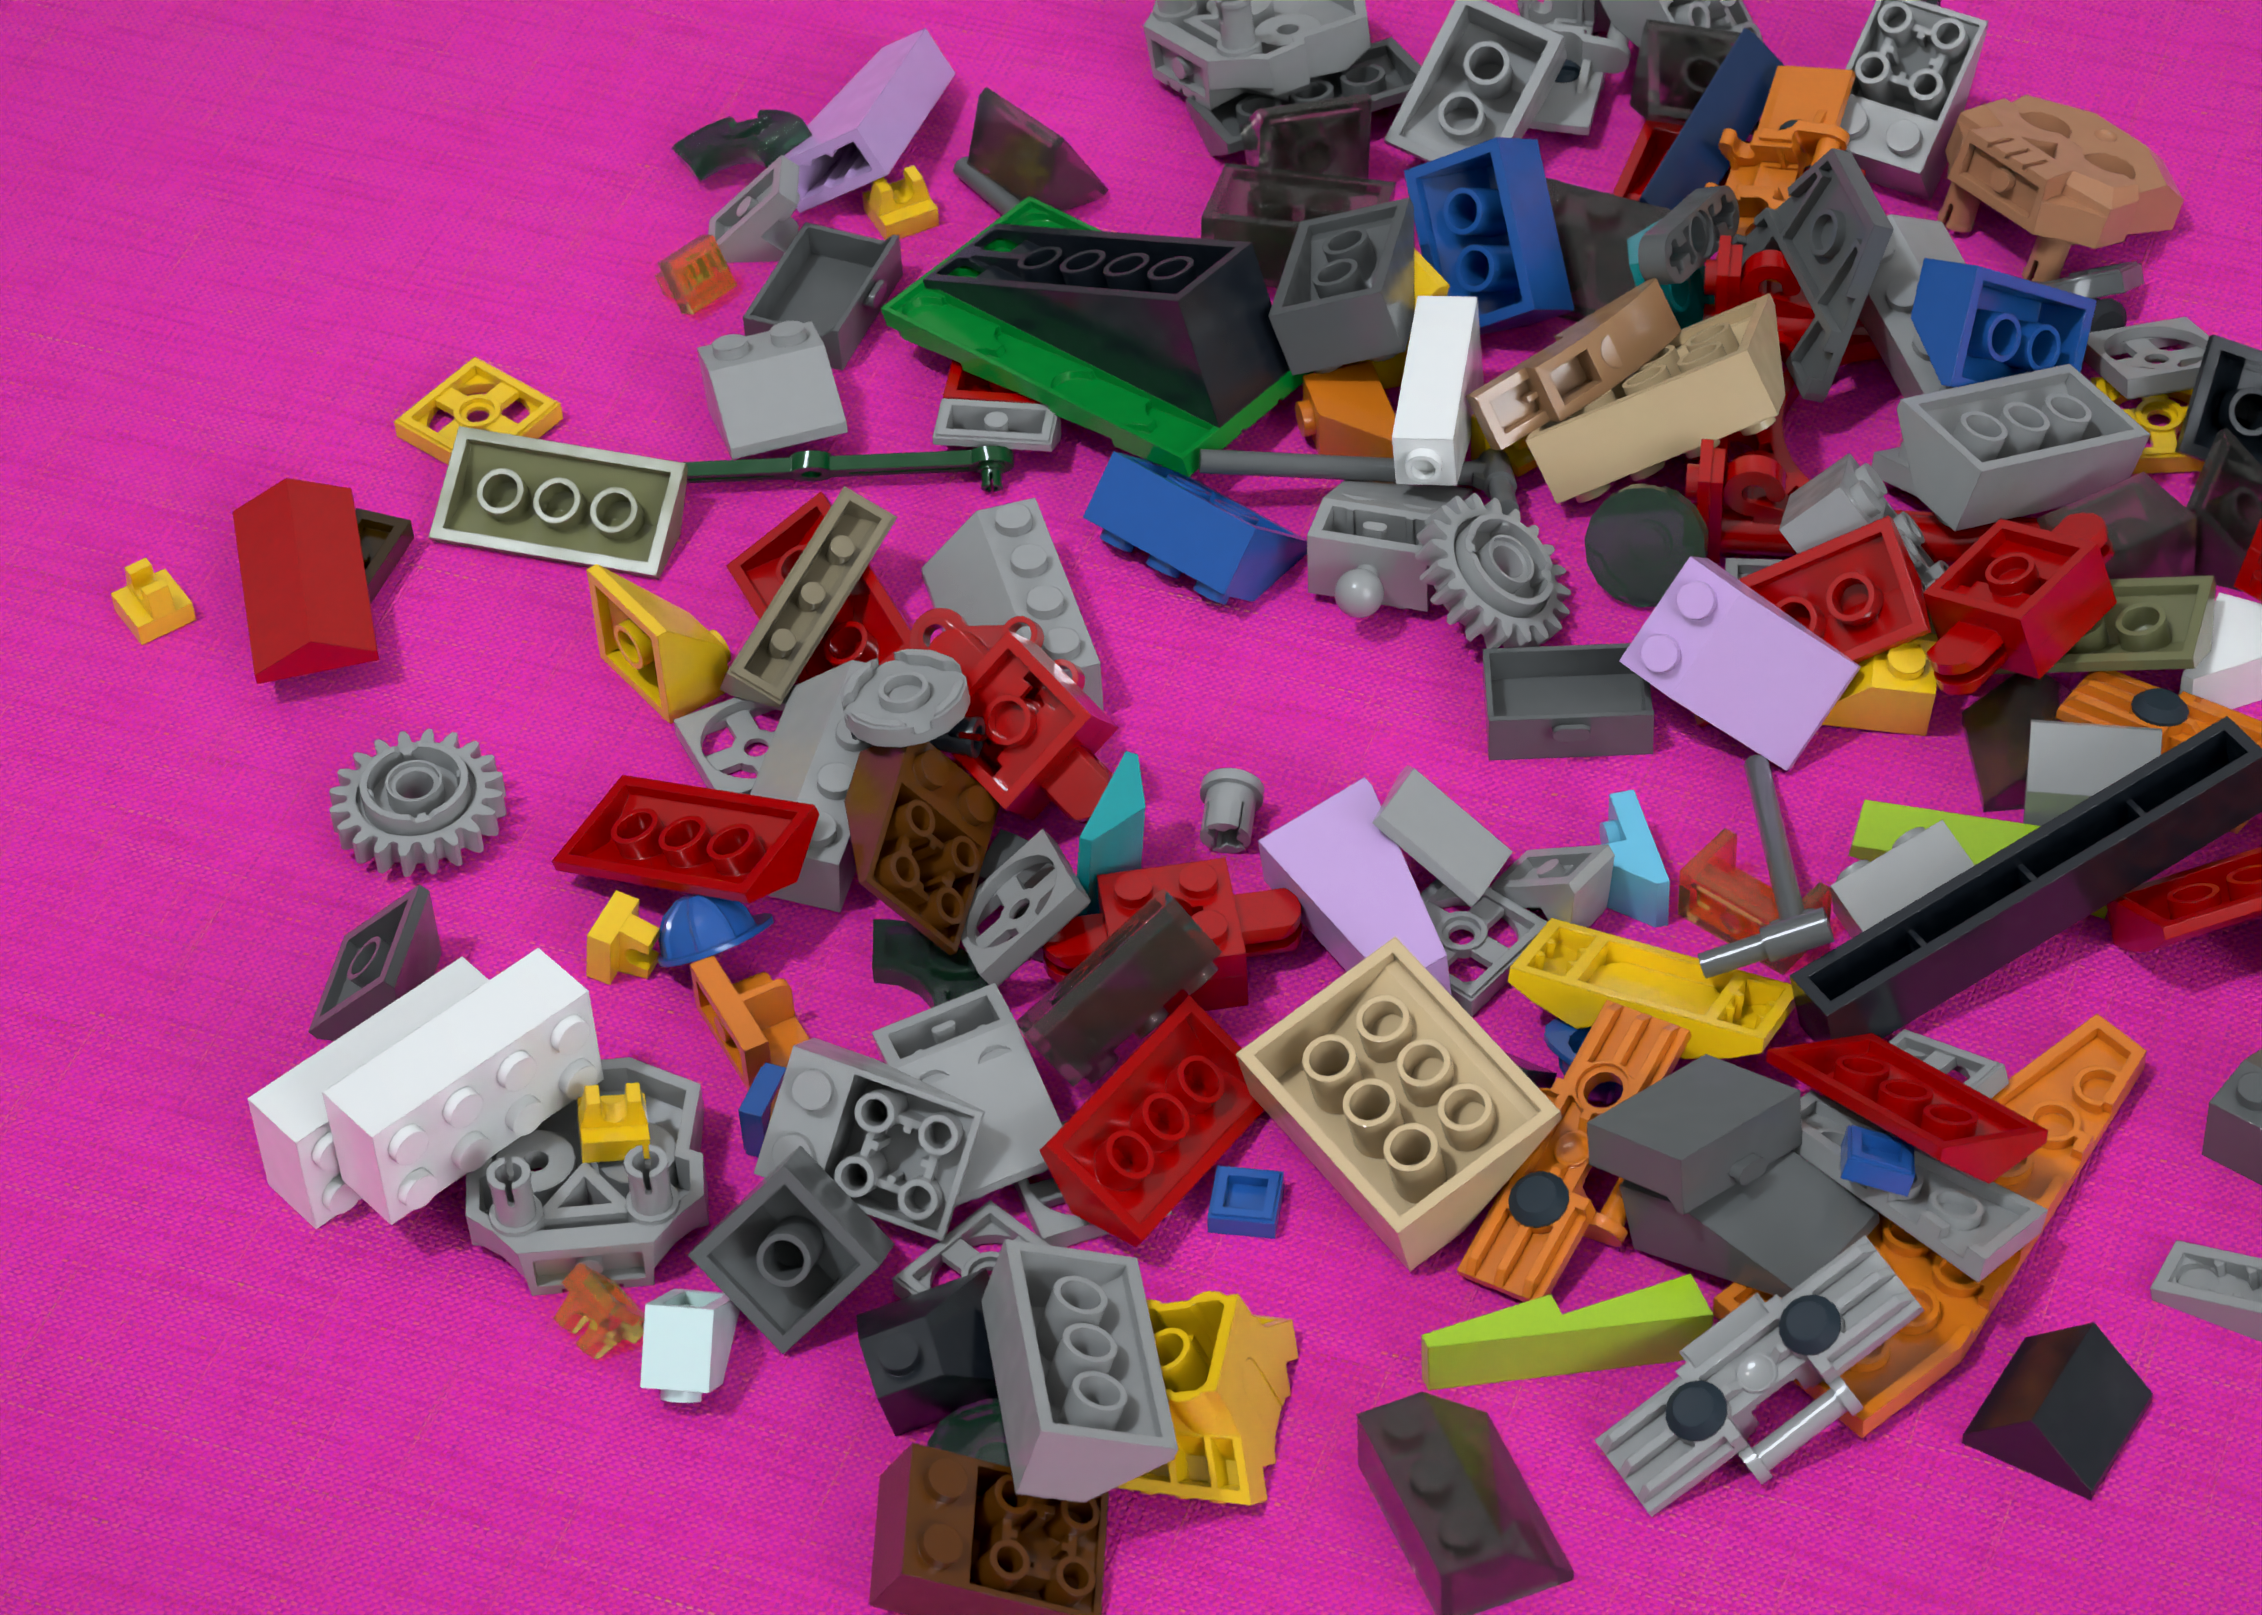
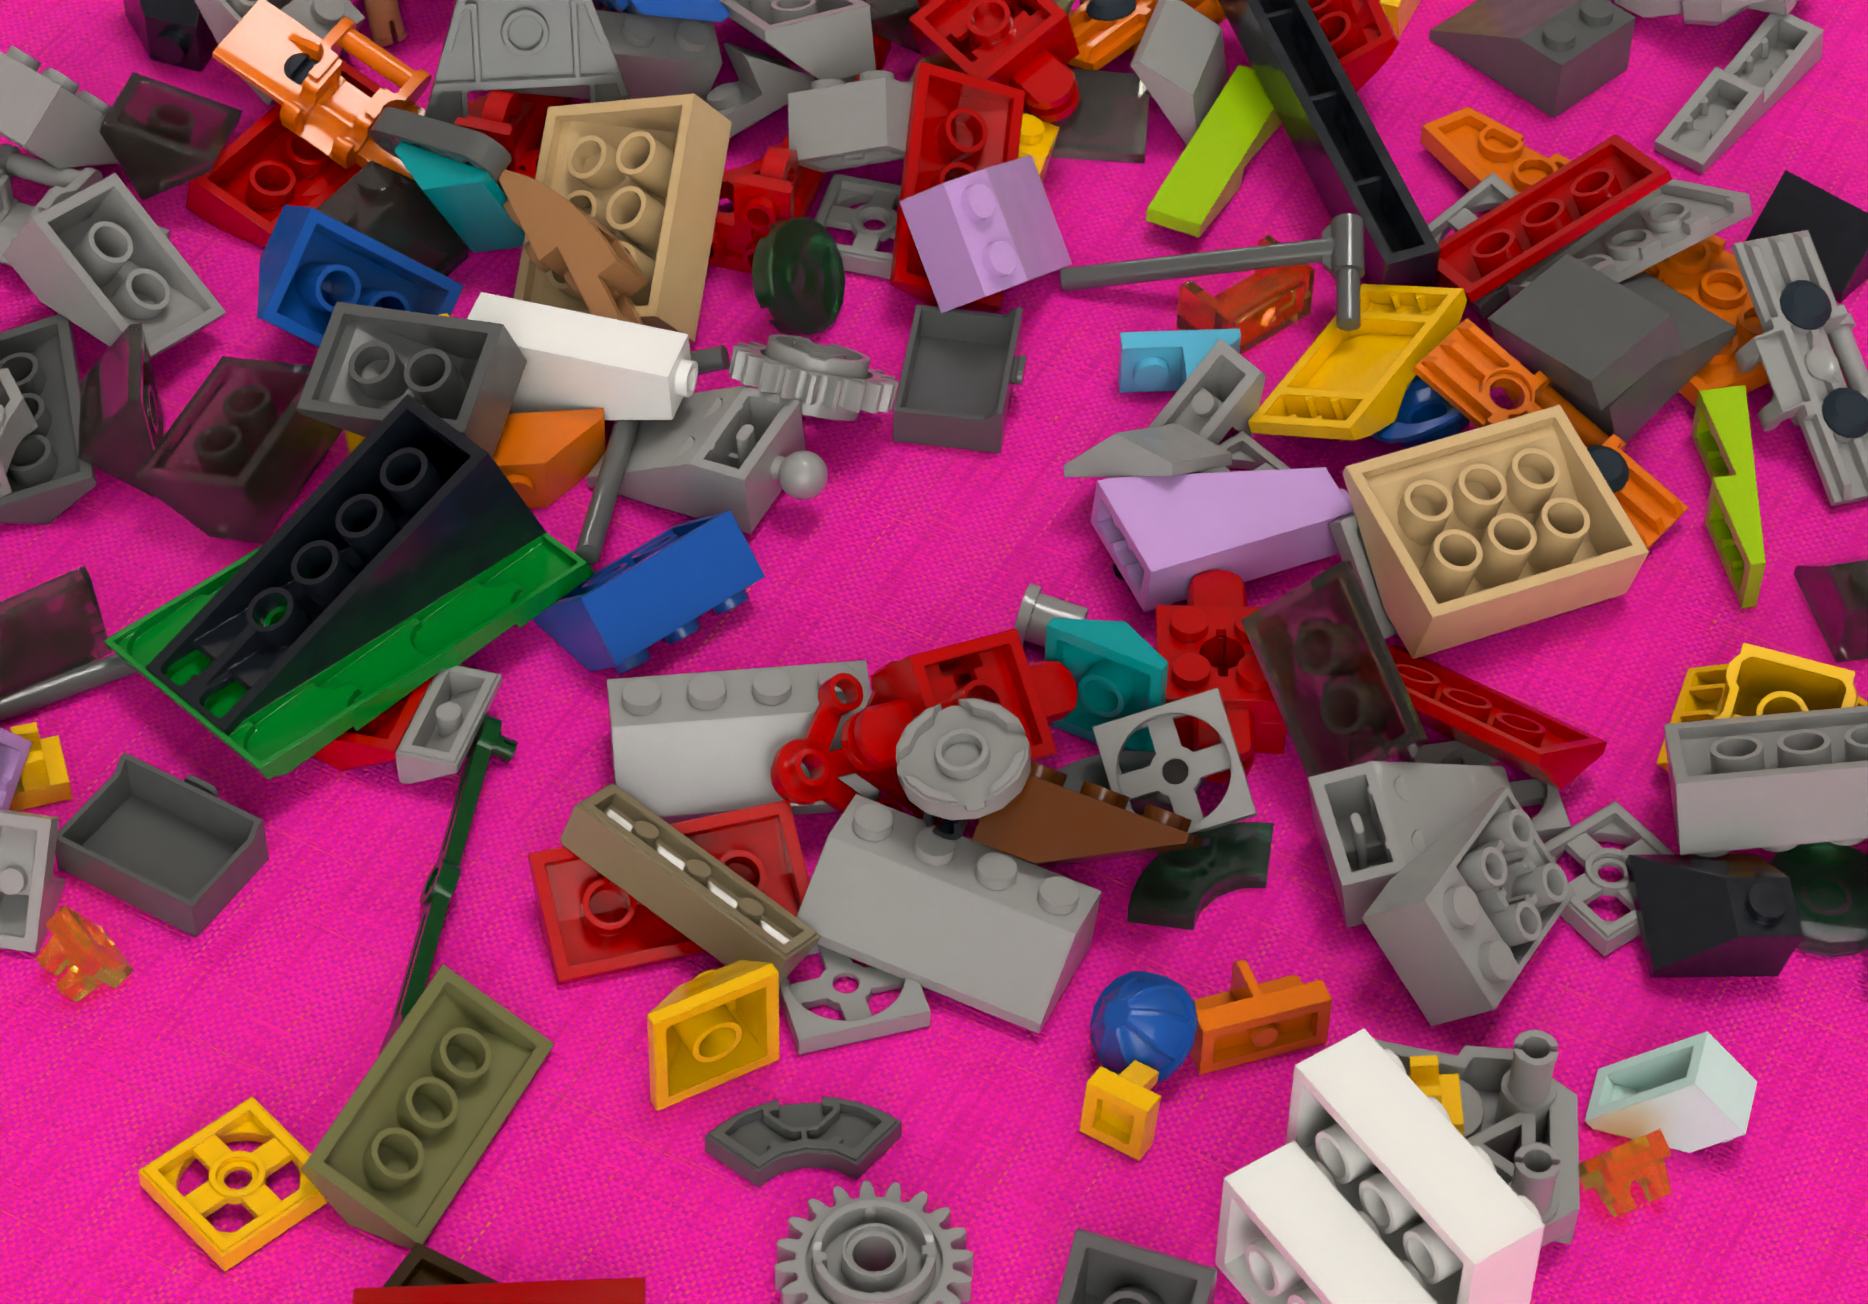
camera: 85 degrees left, 0 degrees up
red slope [552,775,820,903] -> none
dark grey slope [688,1145,894,1354] -> none
light grey slope [697,321,848,460] -> none
blue tile [738,1063,786,1157] -> none
blue tile [1207,1165,1285,1239] -> none
dark blue slope [1632,27,1785,226] -> none
light grey brick [1830,820,1975,938] -> none
blue tile [1840,1125,1915,1197] -> none
none -> dark grey tile [705,1097,902,1187]

